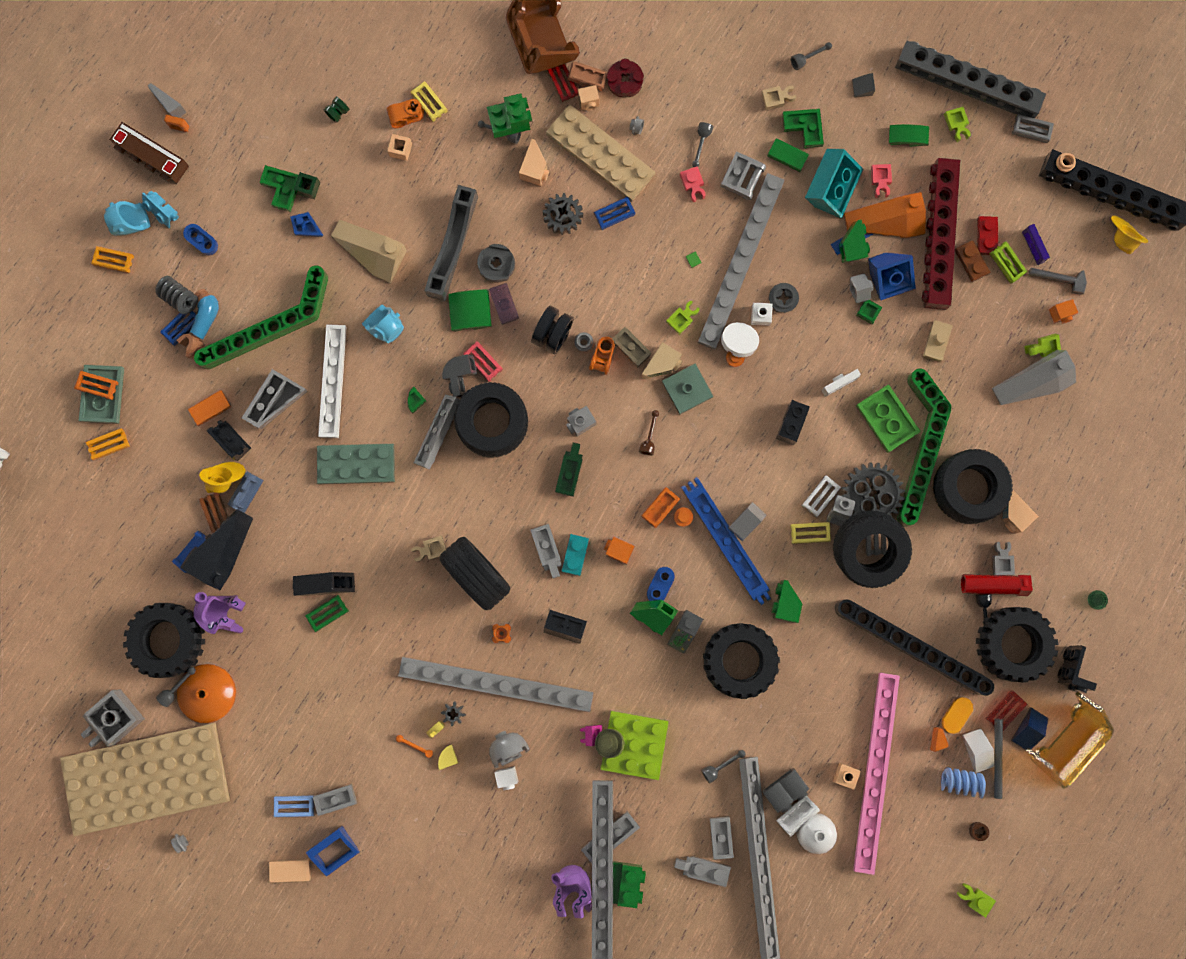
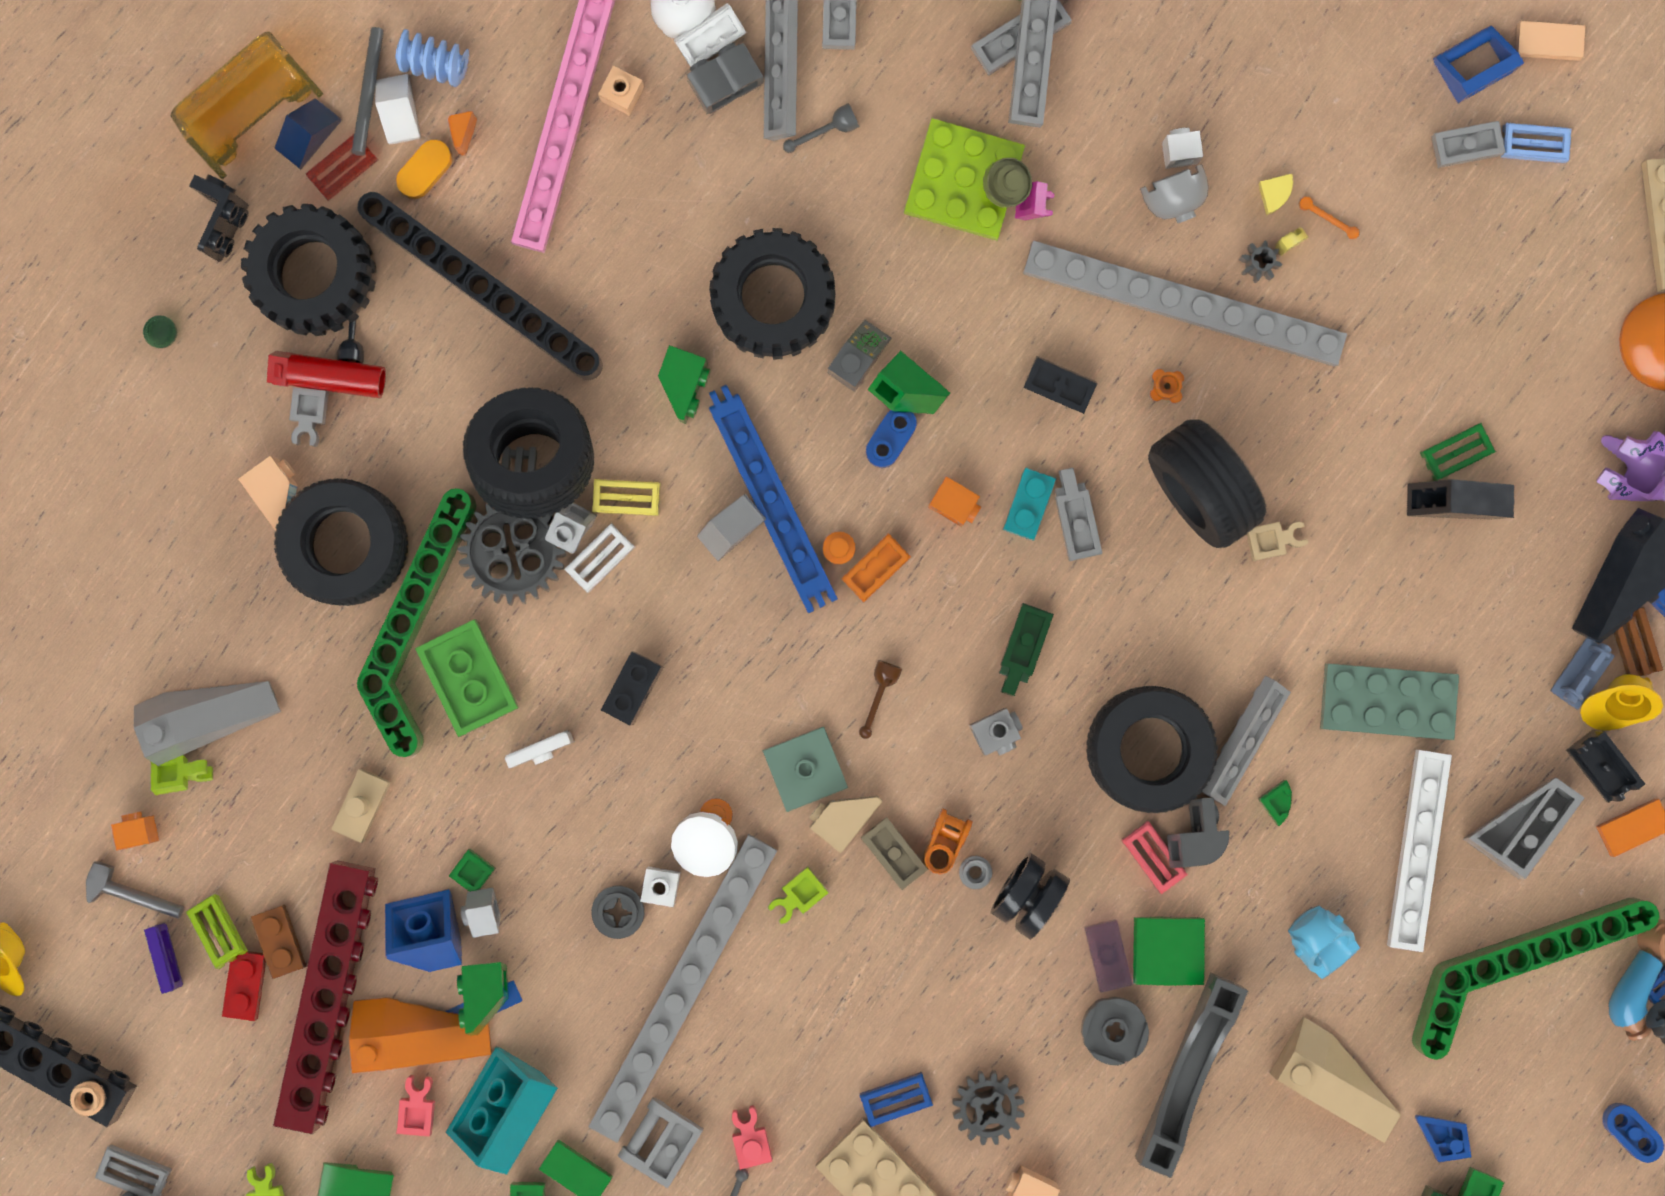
camera: 175 degrees left, 5 degrees up
bright green window [686,251,702,268] -> none

